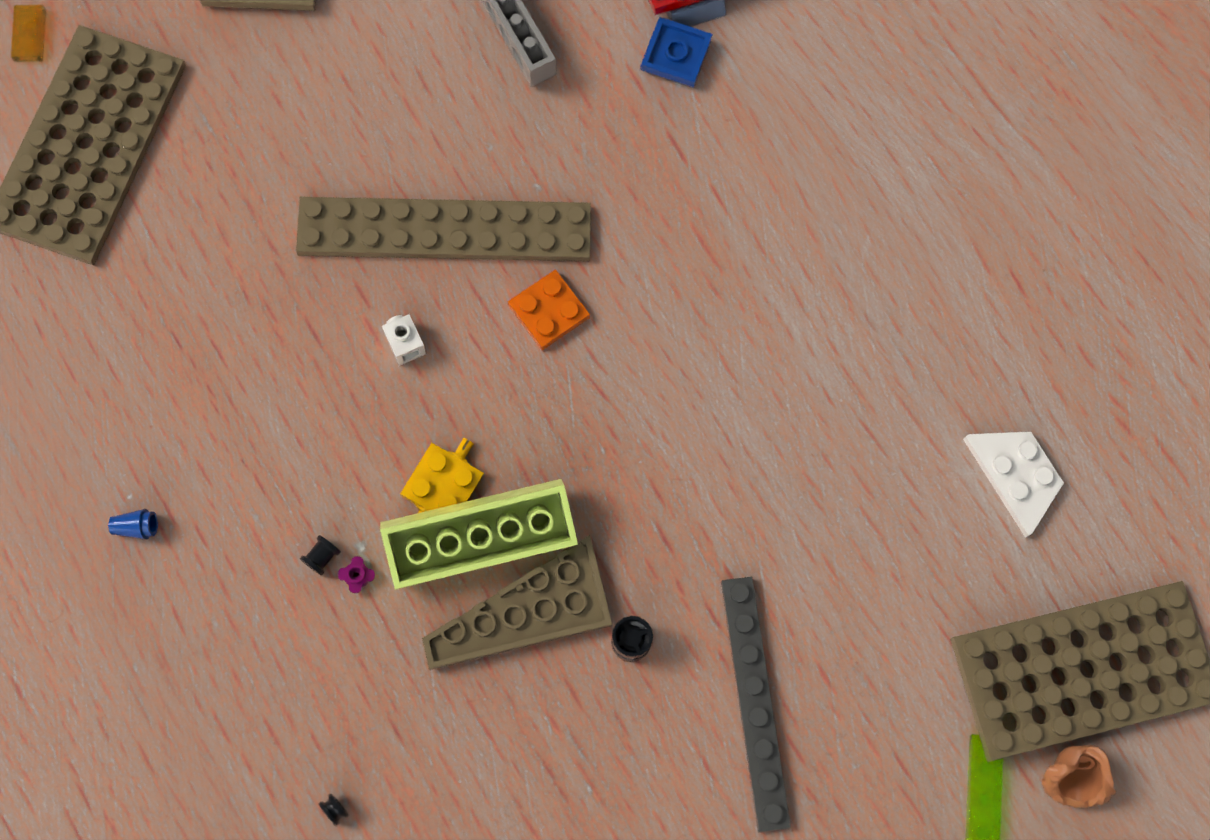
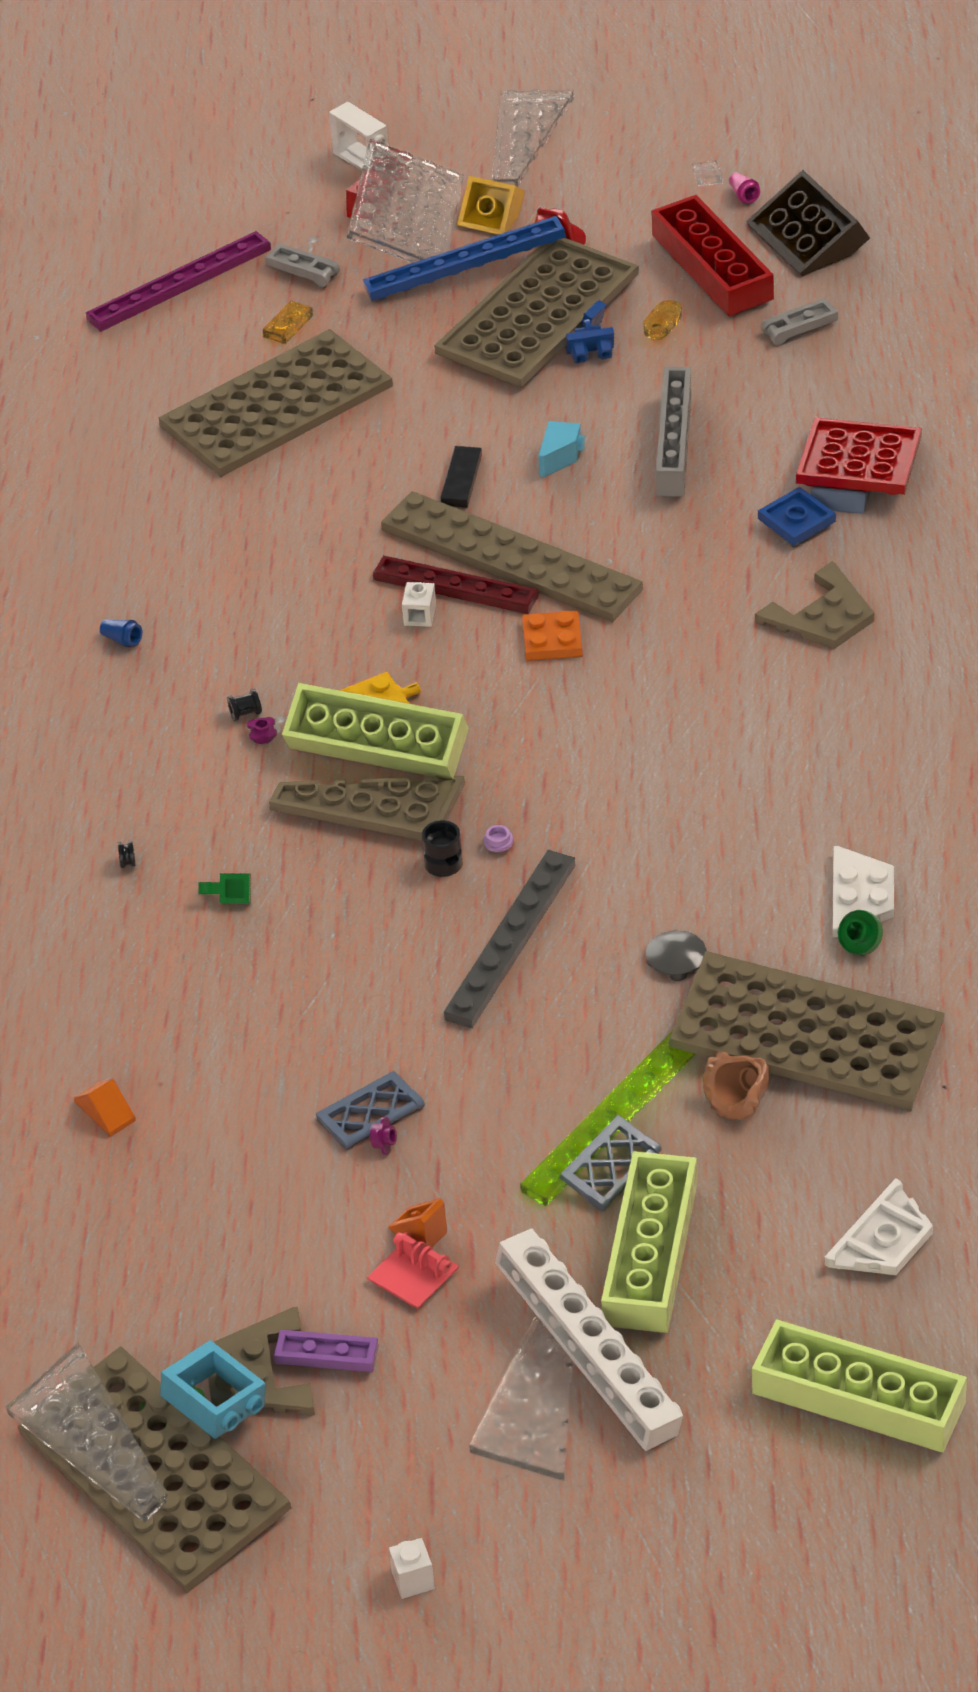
camera: 40 degrees right, 30 degrees down
none -> green plate [198,873,251,903]
none -> dark red tile [373,555,539,614]
none -> black tile [441,446,482,507]
none -> lavender plate [483,825,513,852]
none -> medium azure slope [538,421,585,477]
none -> dark grey dish [646,930,707,981]
none -> dark tan wing [755,561,874,649]
none -> green plate [838,910,883,956]

